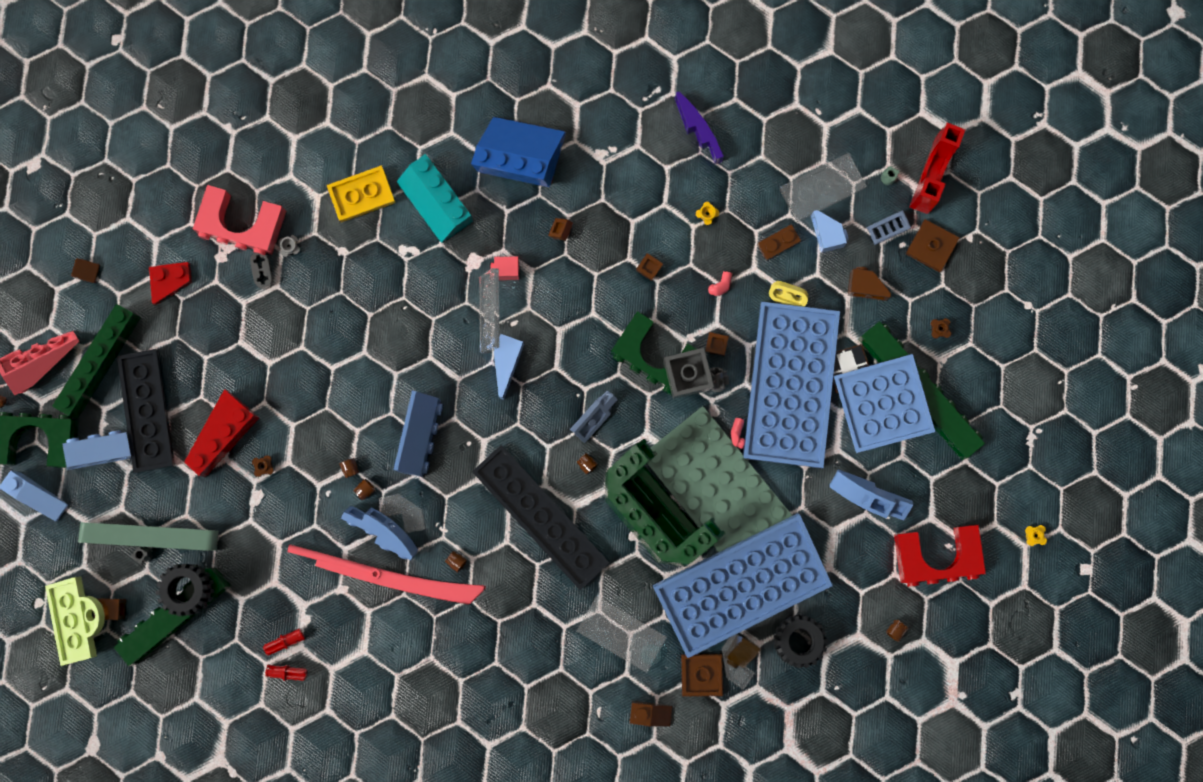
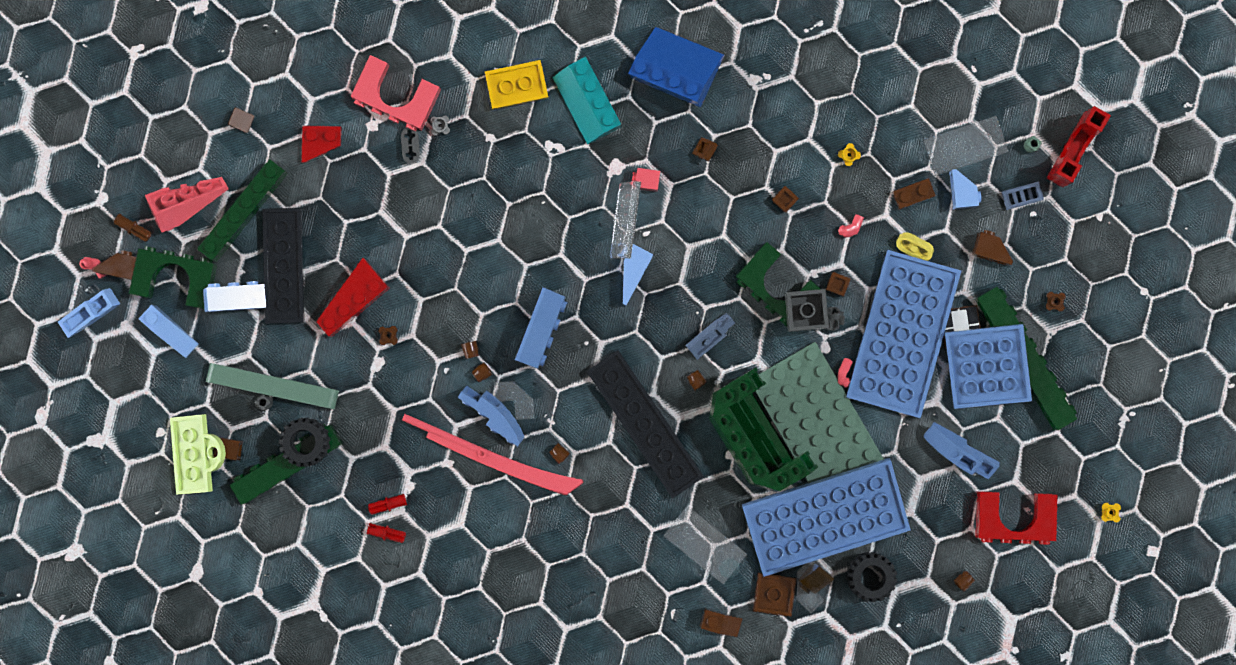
camera: 10 degrees right, 5 degrees up
dark purple slope [675,92,724,164] -> none
reddish brown plate [905,219,959,272] -> none

